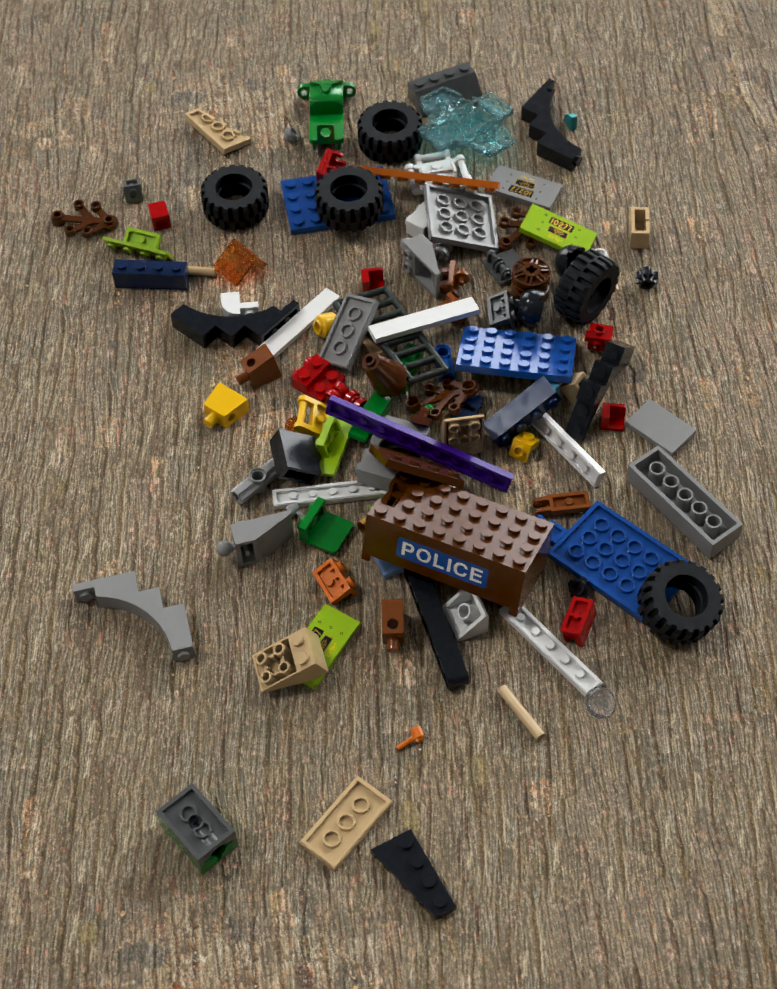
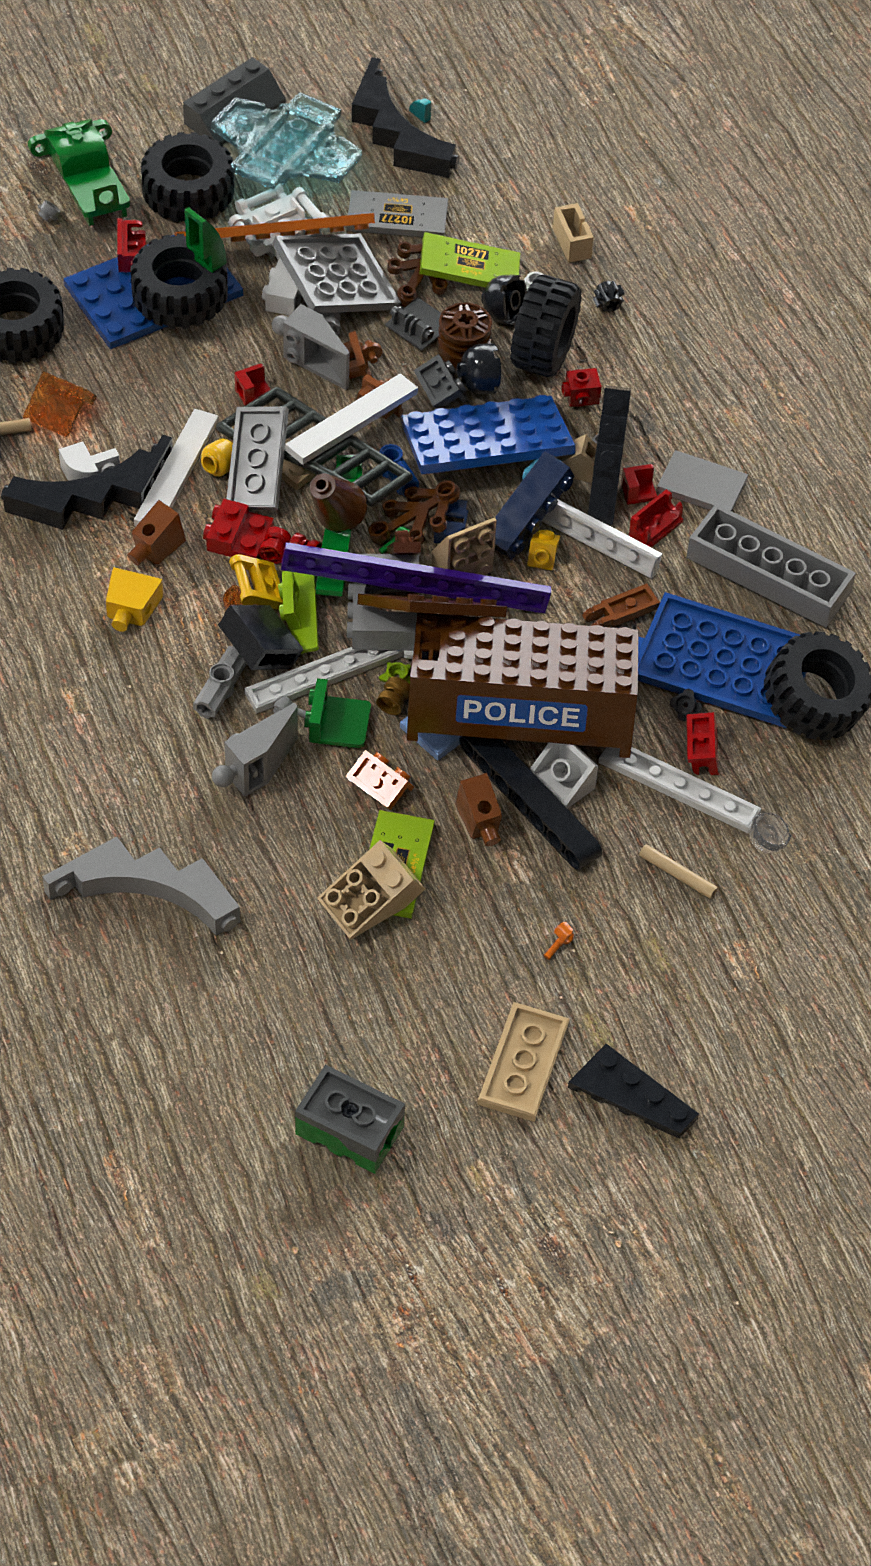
camera: 25 degrees left, 0 degrees up
none -> green slope [185,207,227,273]
none -> red hinge [629,489,684,548]

